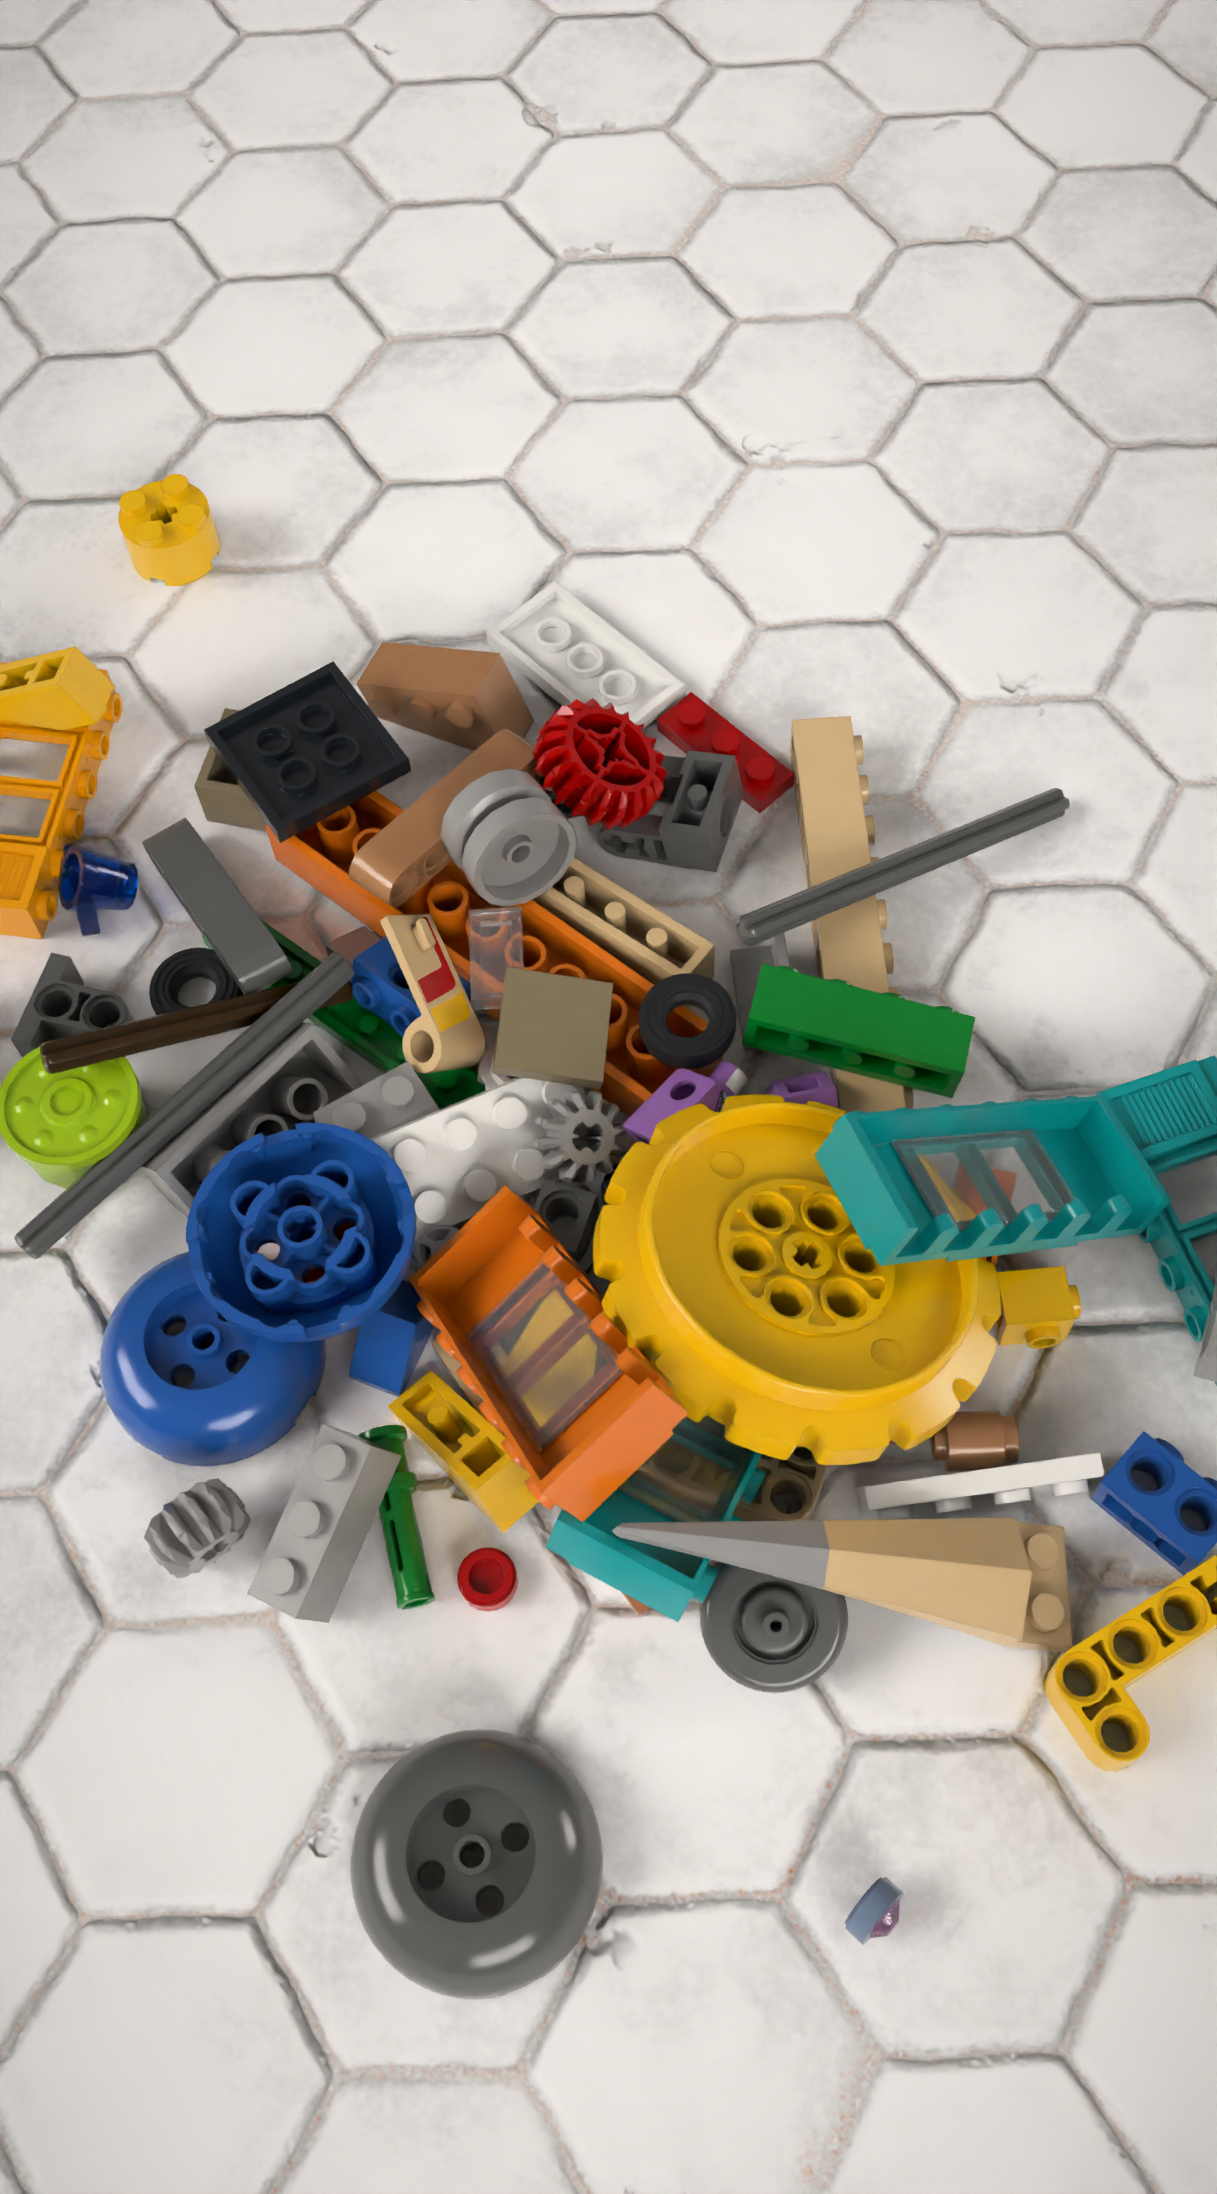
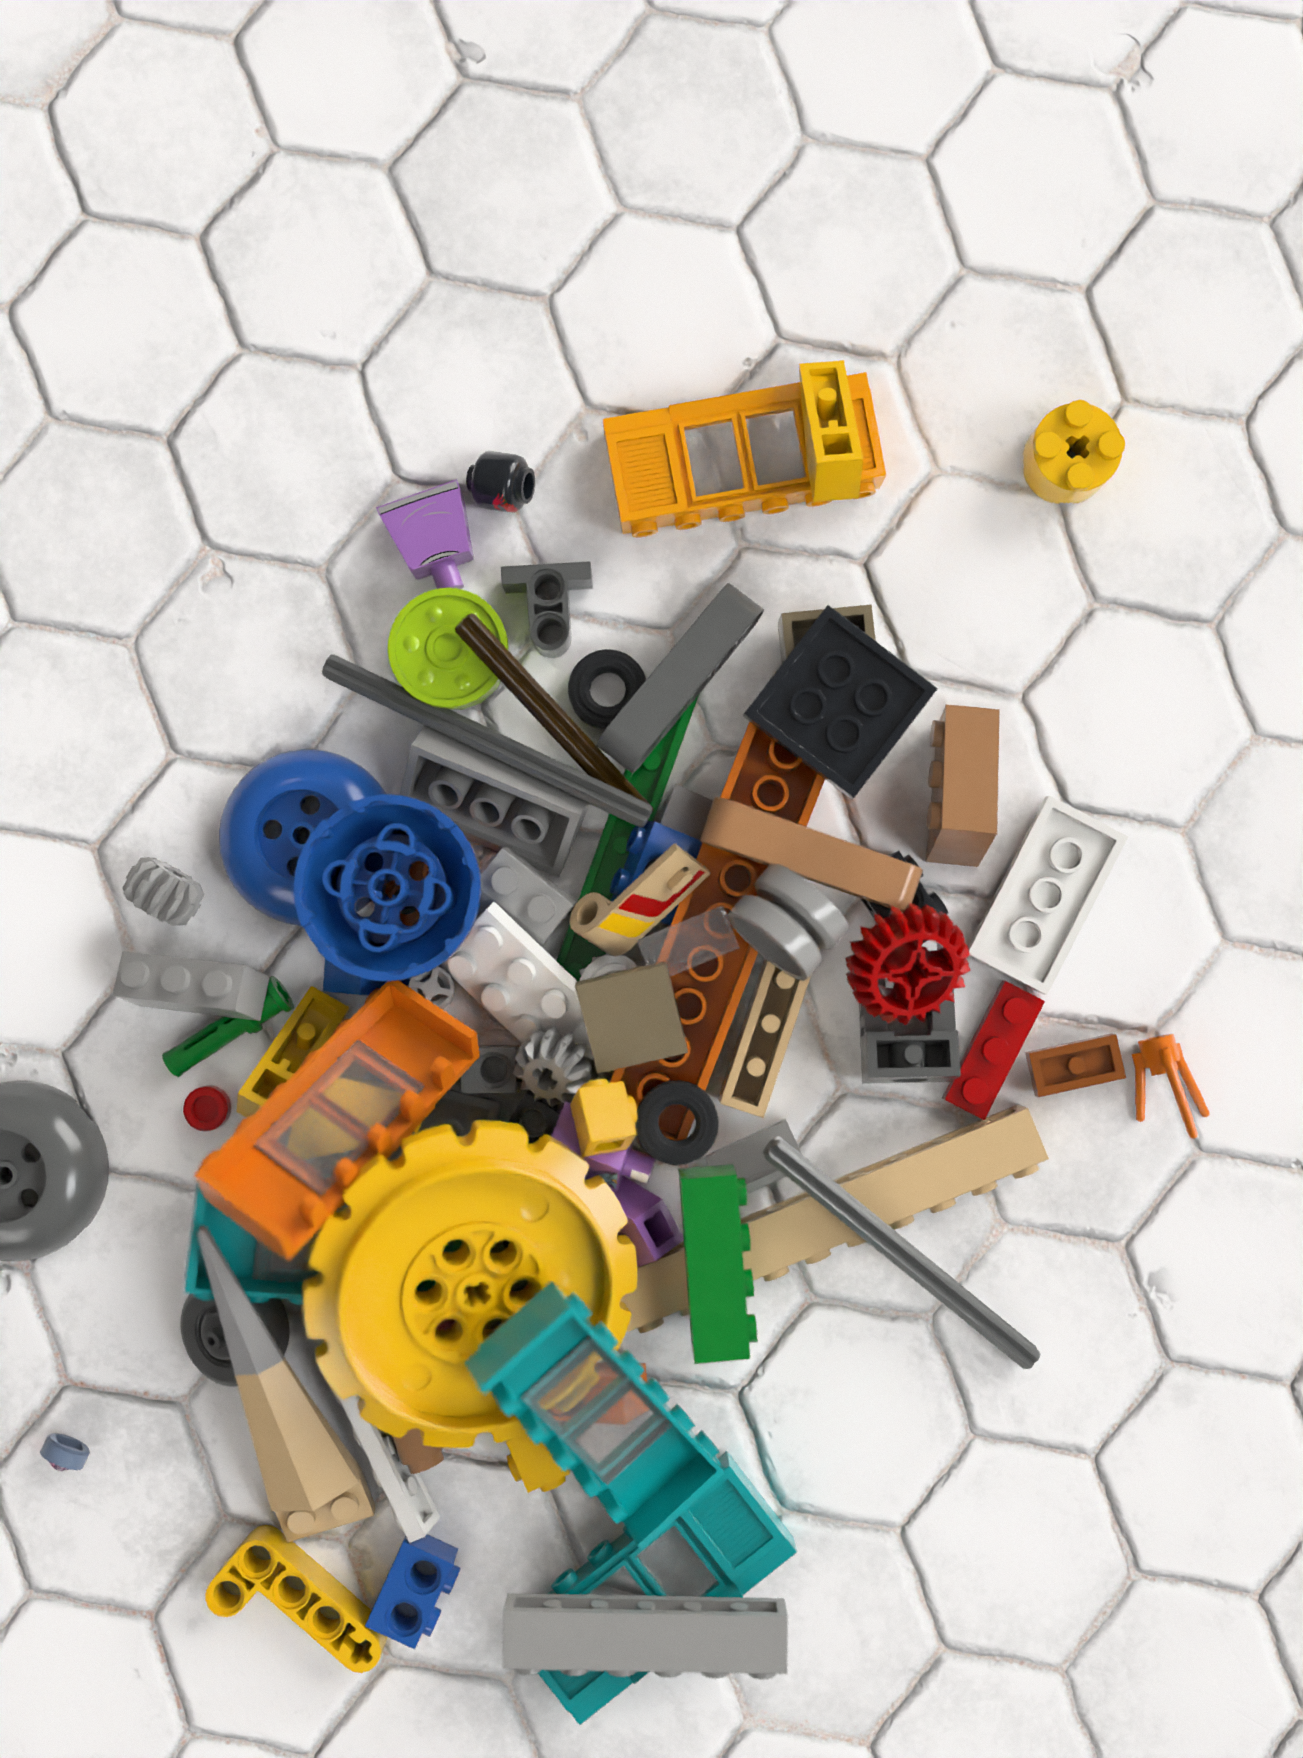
camera: 65 degrees right, 25 degrees up
clear blue piece [59,843,138,937] -> none
none -> yellow brick [570,1079,637,1157]
none -> dark orange plate [1025,1033,1126,1097]
none -> orange plant [1131,1034,1210,1139]

